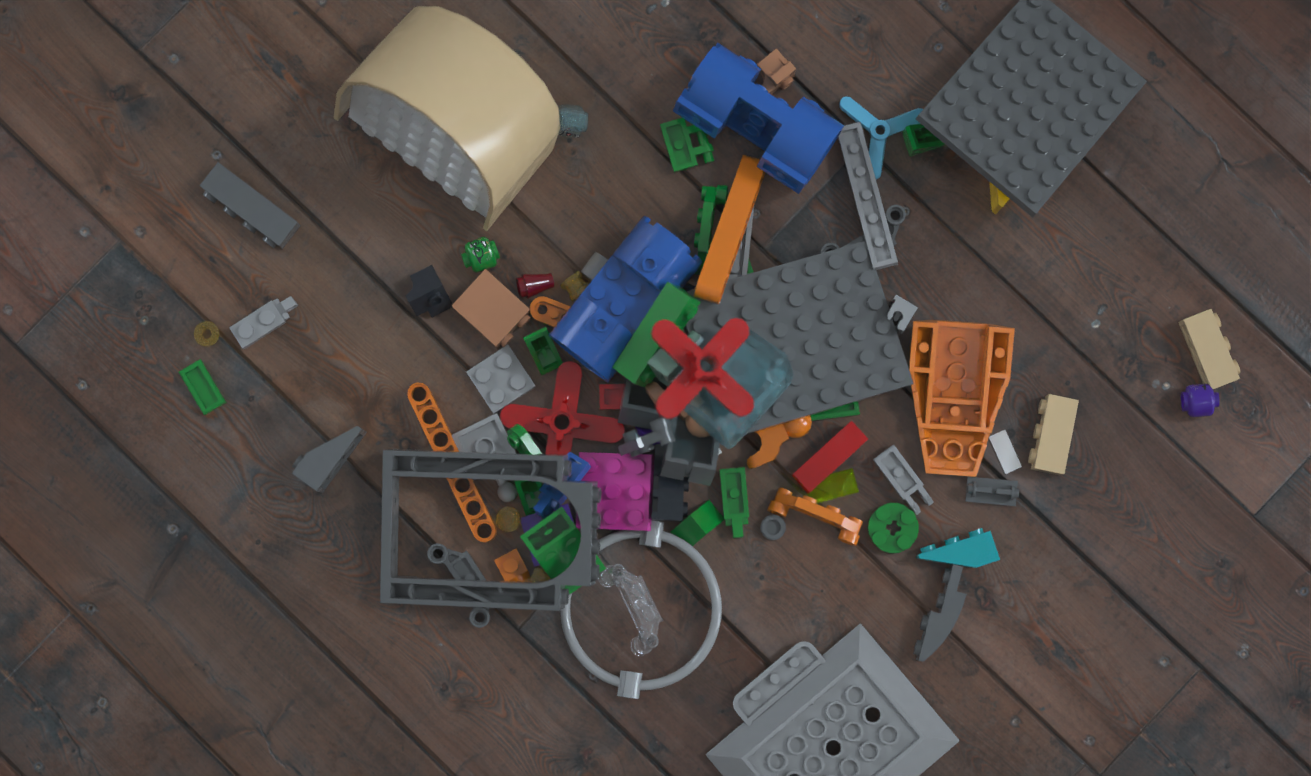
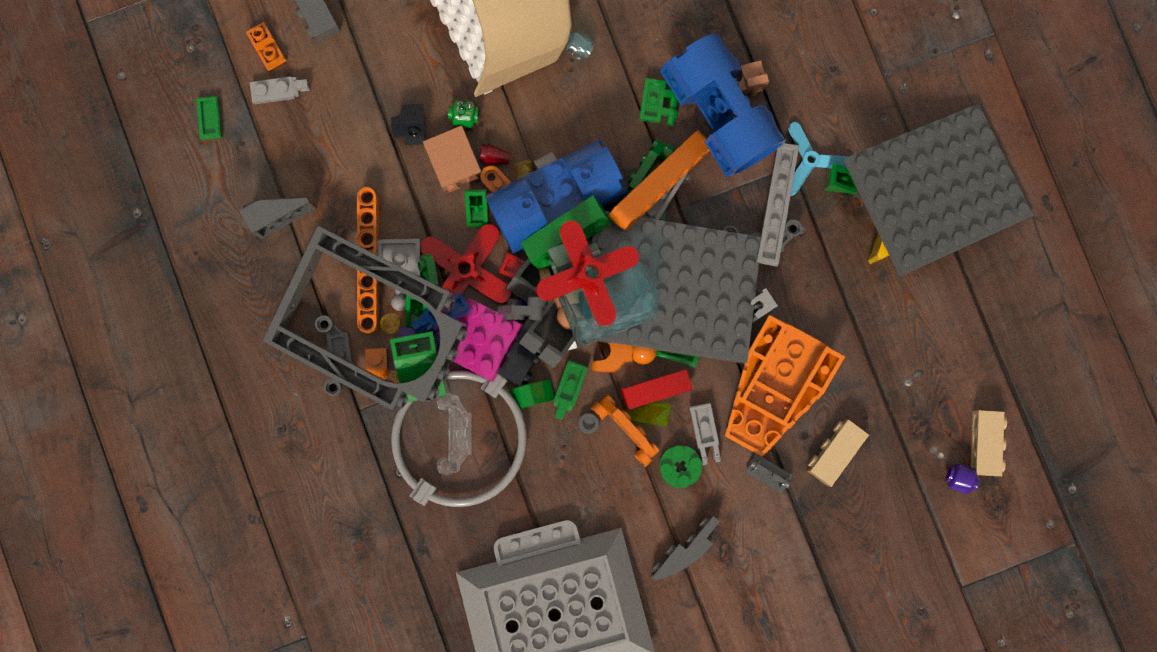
camera: 25 degrees right, 0 degrees up
clear yellow plate [194,321,220,347] -> none
light grey plate [466,345,536,414] -> none
teal slope [916,528,1000,568] -> none
white sticker [989,430,1022,474] -> none
none -> orange slope [246,22,286,71]

